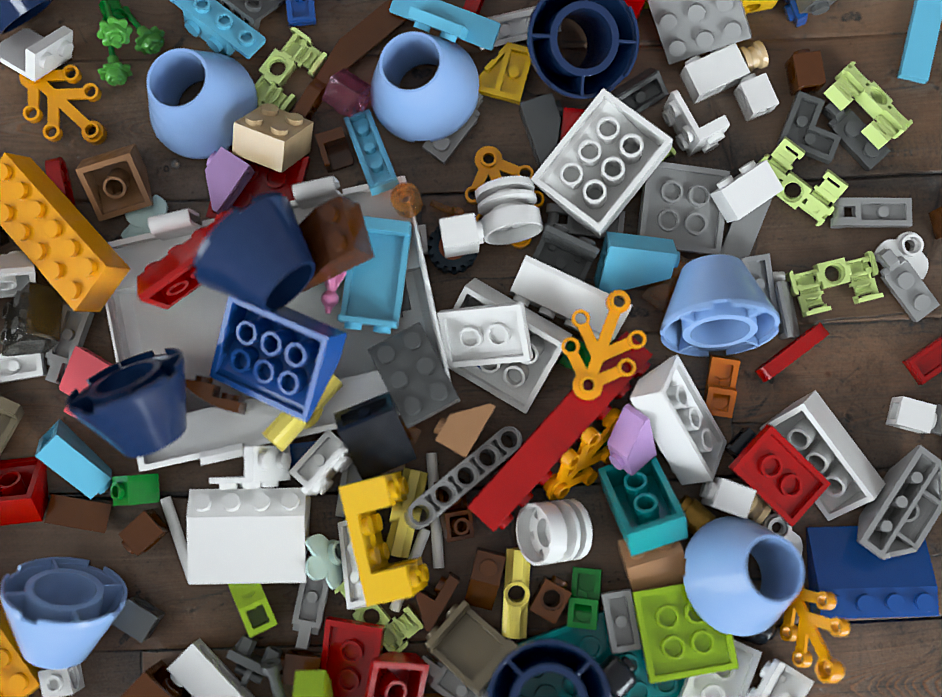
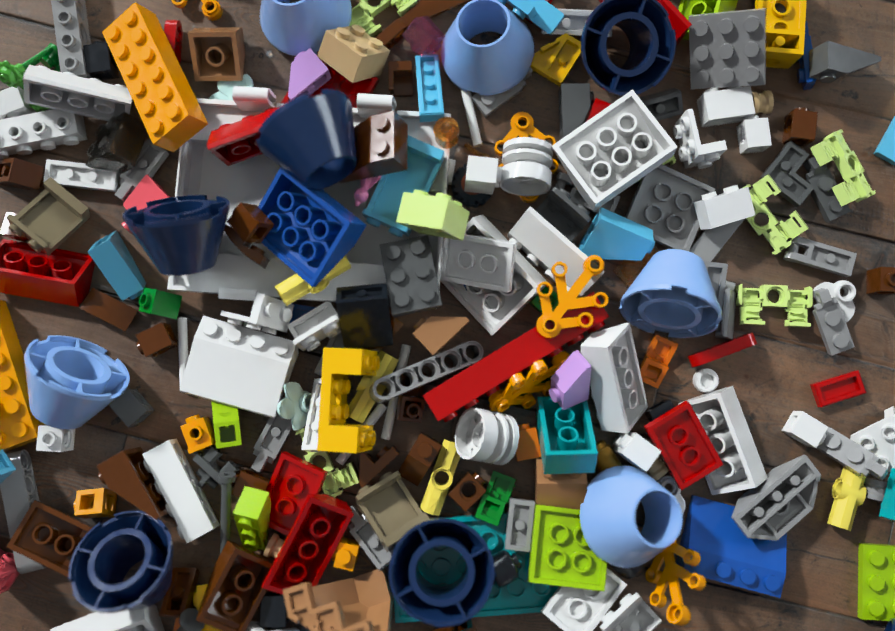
camera: 10 degrees right, 0 degrees up
none -> light orange brick [180,414,216,454]
none -> reddish brown brick [227,202,274,244]
none -> yellowish green brick [396,190,470,241]
none -> white bar [460,89,483,147]
none -> orange brick [515,423,541,461]
none -> white tile [693,368,719,392]

